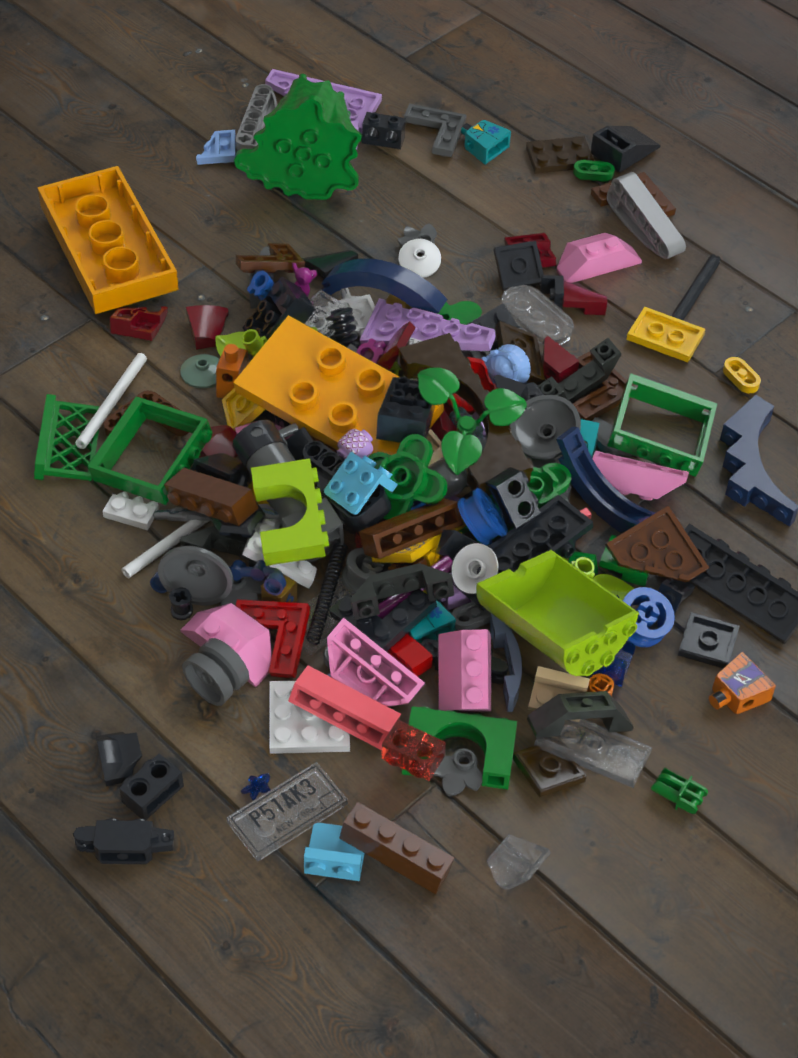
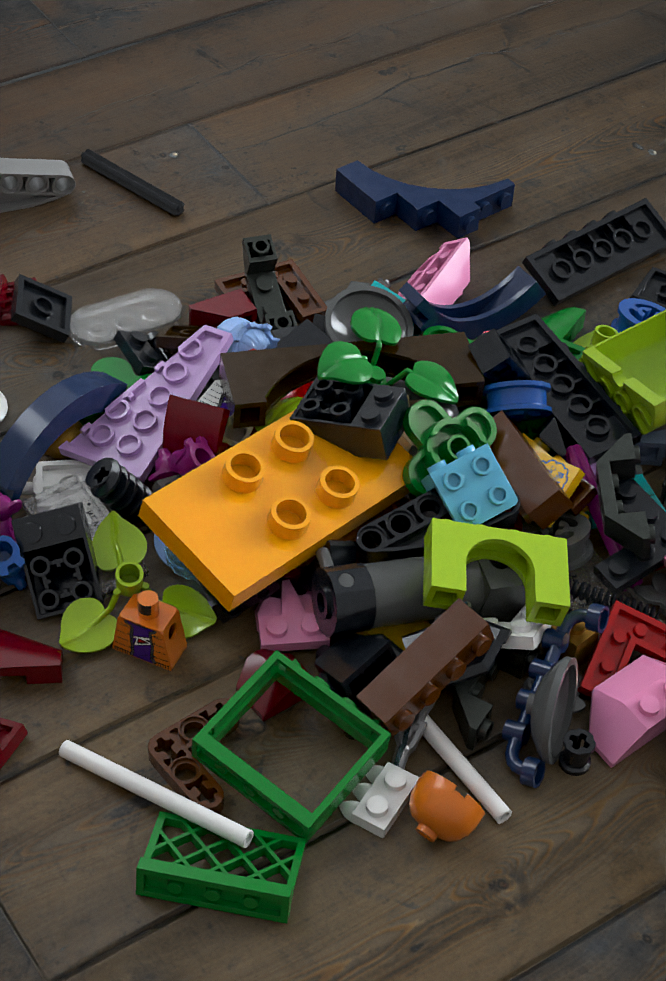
camera: 80 degrees left, 5 degrees down
sand green dish [180,354,220,388] -> none
yellow plate [222,388,265,432] -> none
lavender head [337,429,373,459] -> none
white dish [452,543,498,594] -> none
black bracket [540,275,564,310] -> none
bright pink wedge [557,233,642,283] -> none
dark red slope [563,281,607,315] -> none
reddish brown plate [605,506,709,582] -> none
green window [607,373,717,477] -> none
yellow plate [626,307,705,363] -> none
black bracket [658,578,695,614] -> none
yellow plate [723,357,761,393] -> none
none -> orange cylinder [409,770,485,843]

